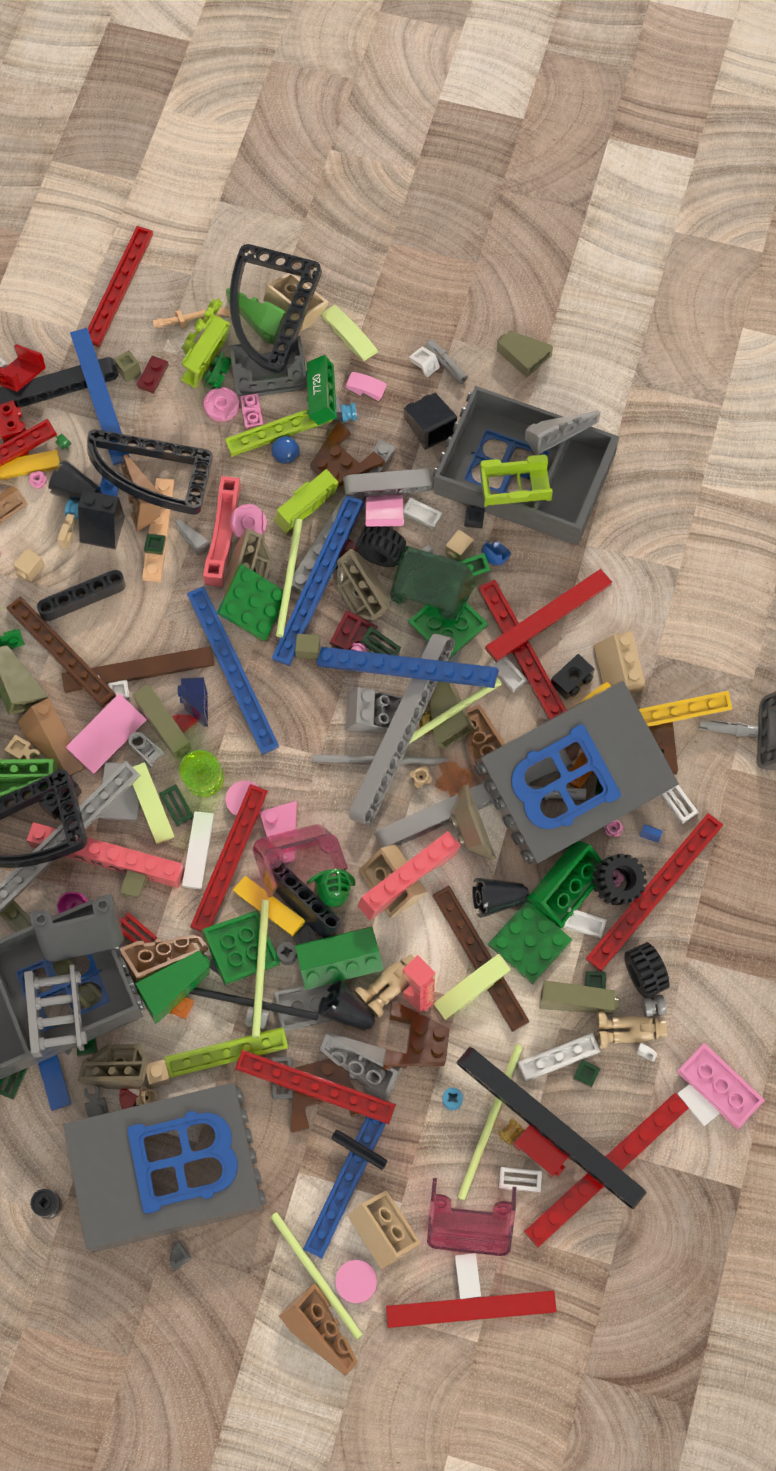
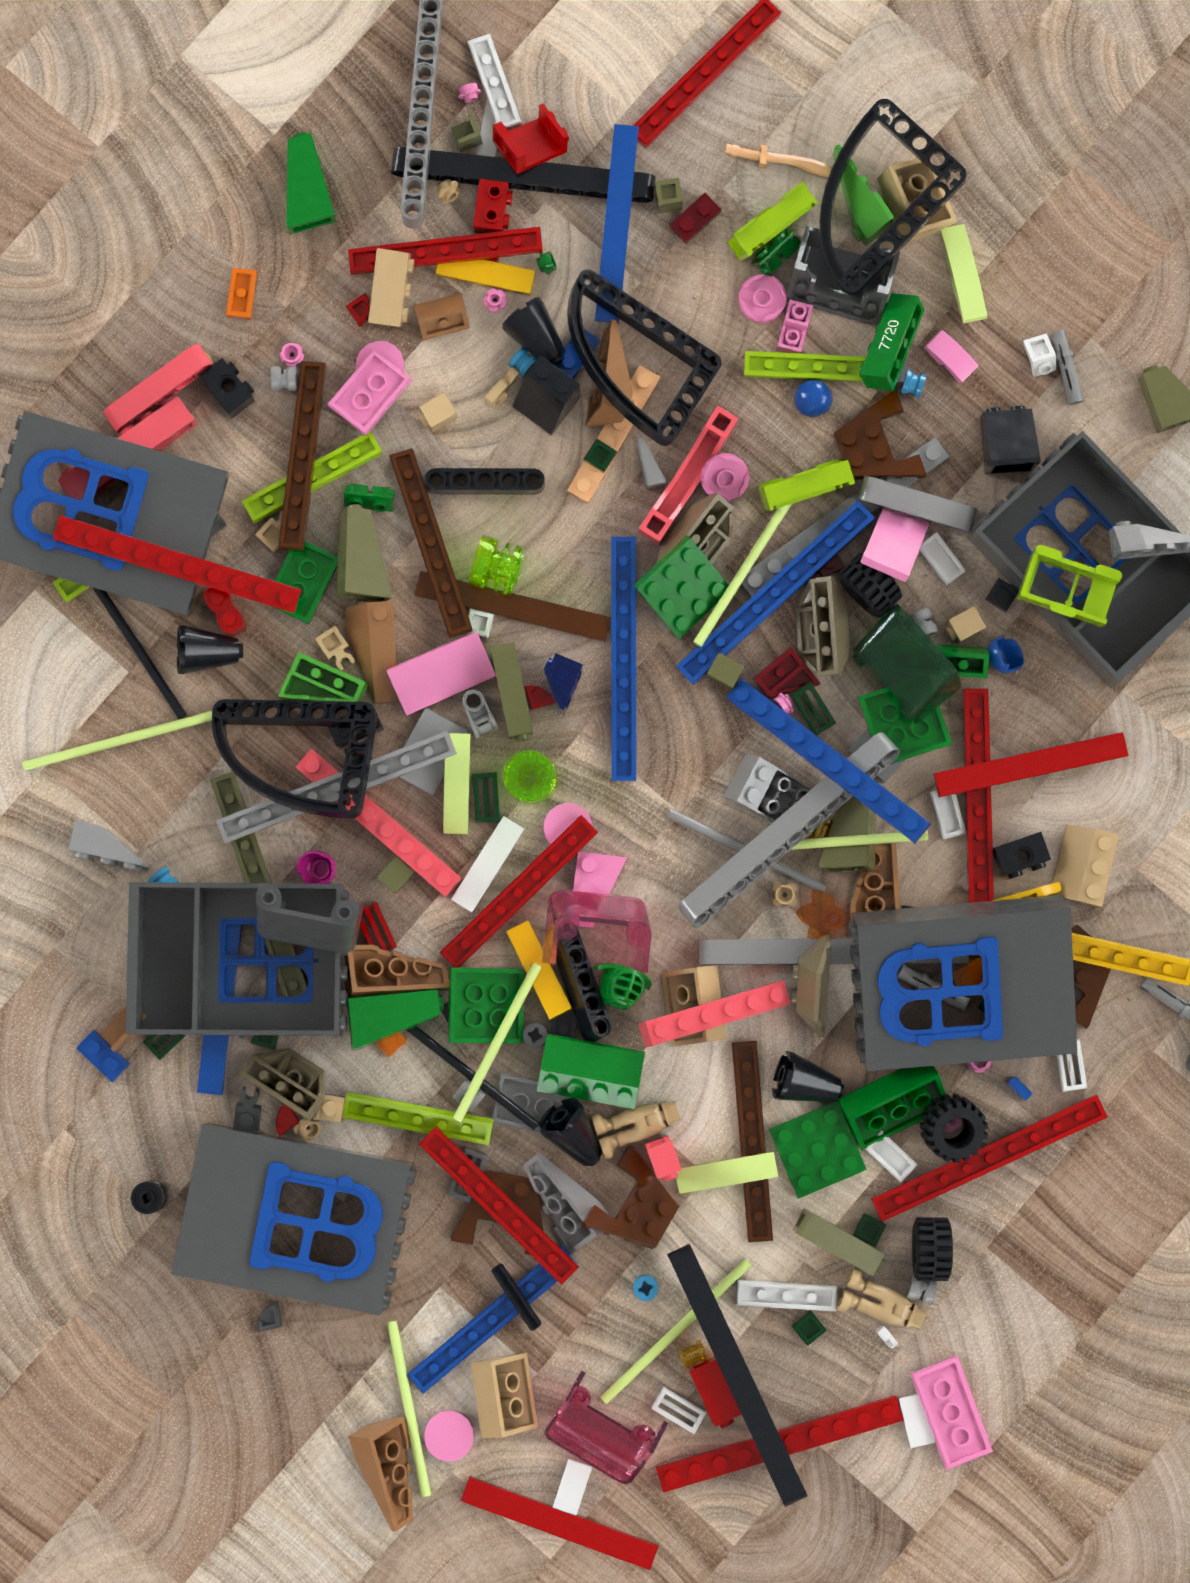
camera: 25 degrees right, 15 degrees up
light grey fence [24,965,87,1058] -> none
lime plant [181,298,223,354] -> none
none -> clear neon green wheel [469,535,523,596]

